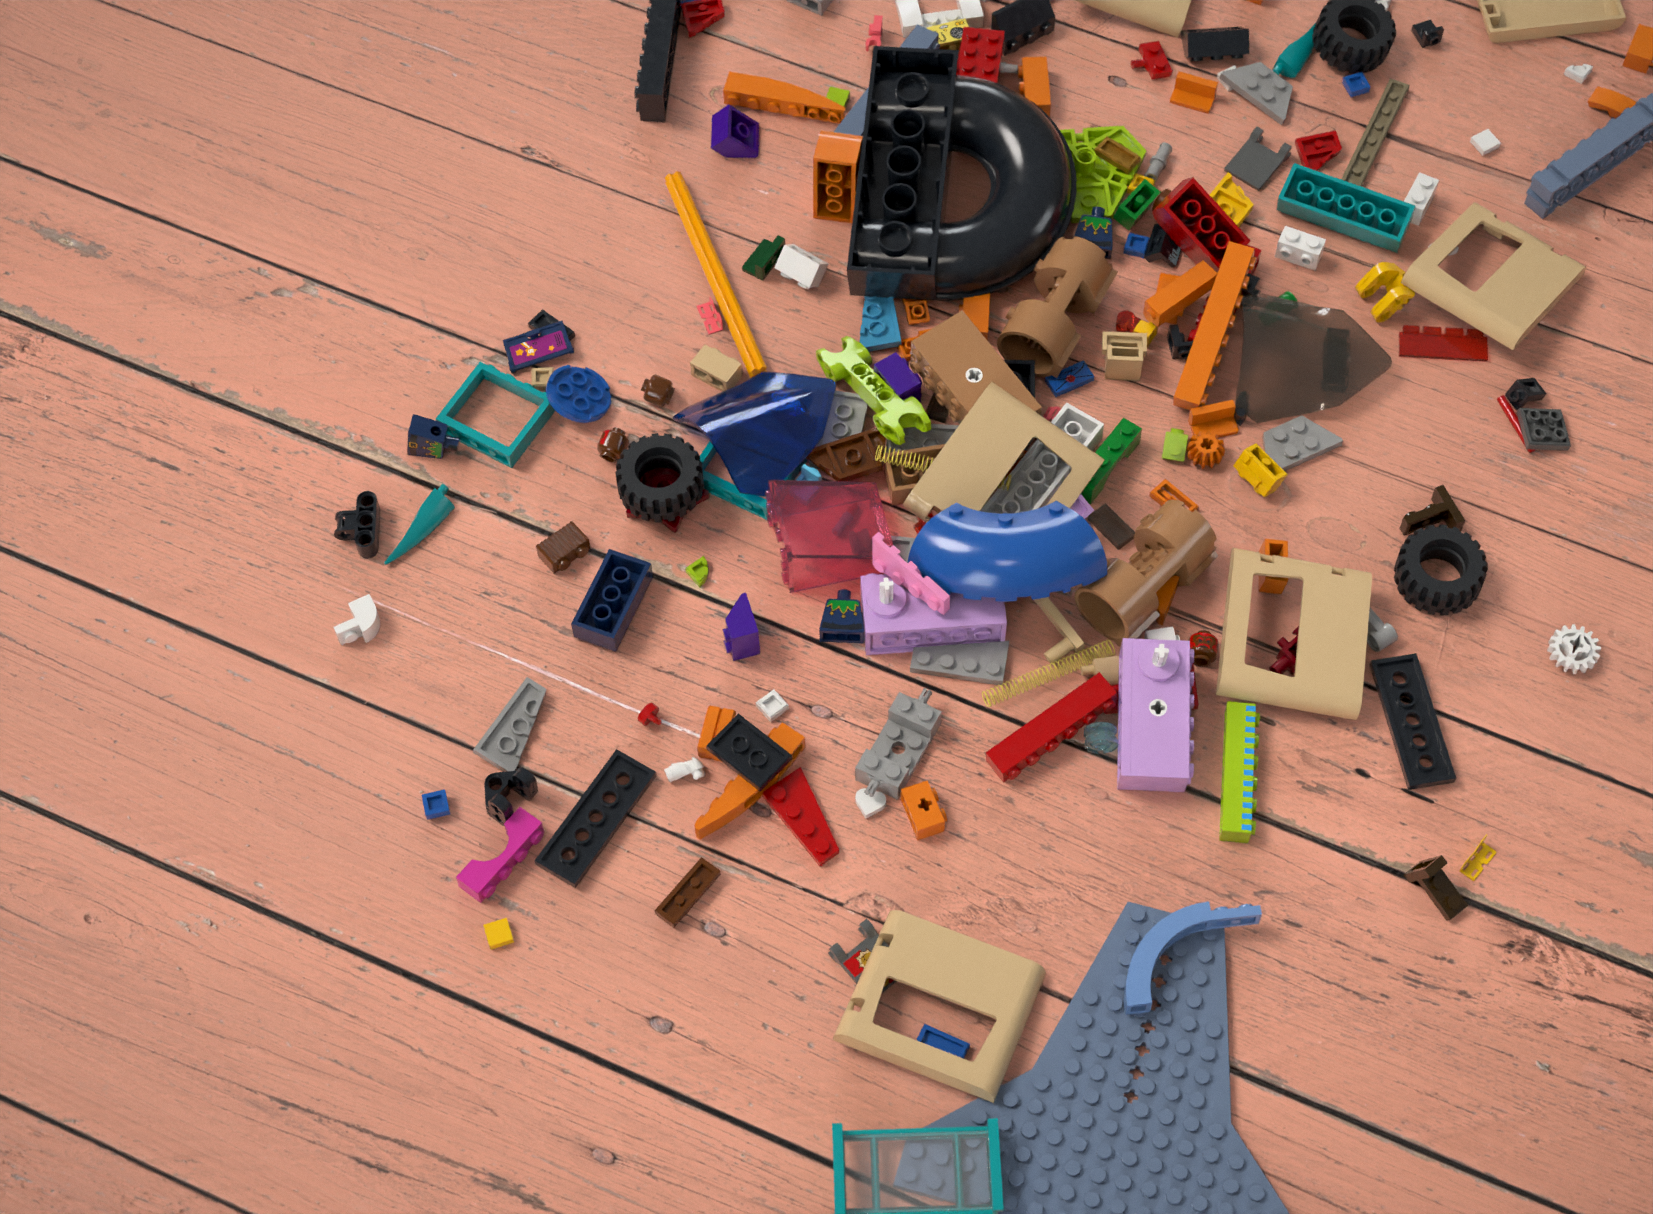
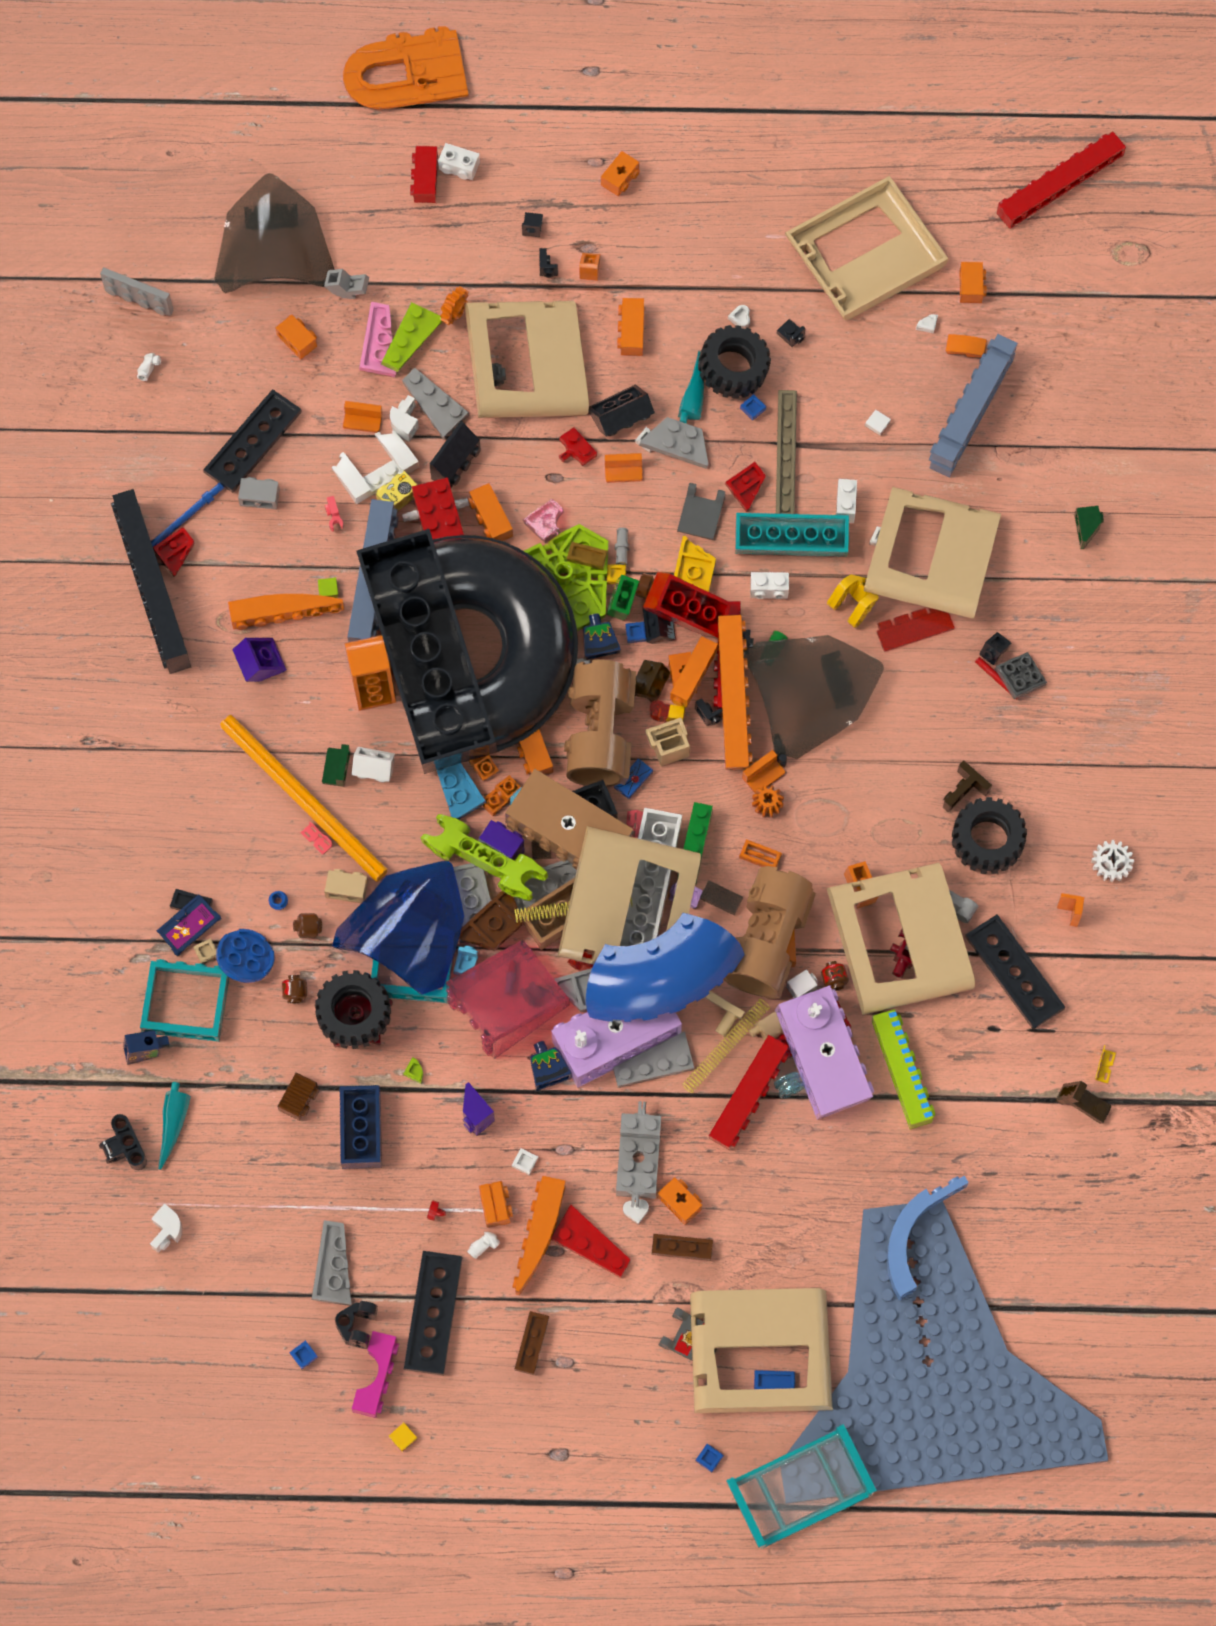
camera: 25 degrees left, 10 degrees up
black tile [706,713,792,792] -> none
bright pink wing [872,532,950,615] -> none
lime bracket [1162,428,1188,462] -> none
yellow brick [1233,443,1288,498] -> none
light grey wing [1262,415,1343,471] -> none
none -> blue plate [268,891,288,910]
none -> clear pink tile [523,499,564,544]
none -> dark brown bracket [635,660,670,704]
none -> reddish brown plate [651,1234,713,1261]
none -> blue tile [695,1444,724,1473]
none -> orange panel [1057,893,1085,927]

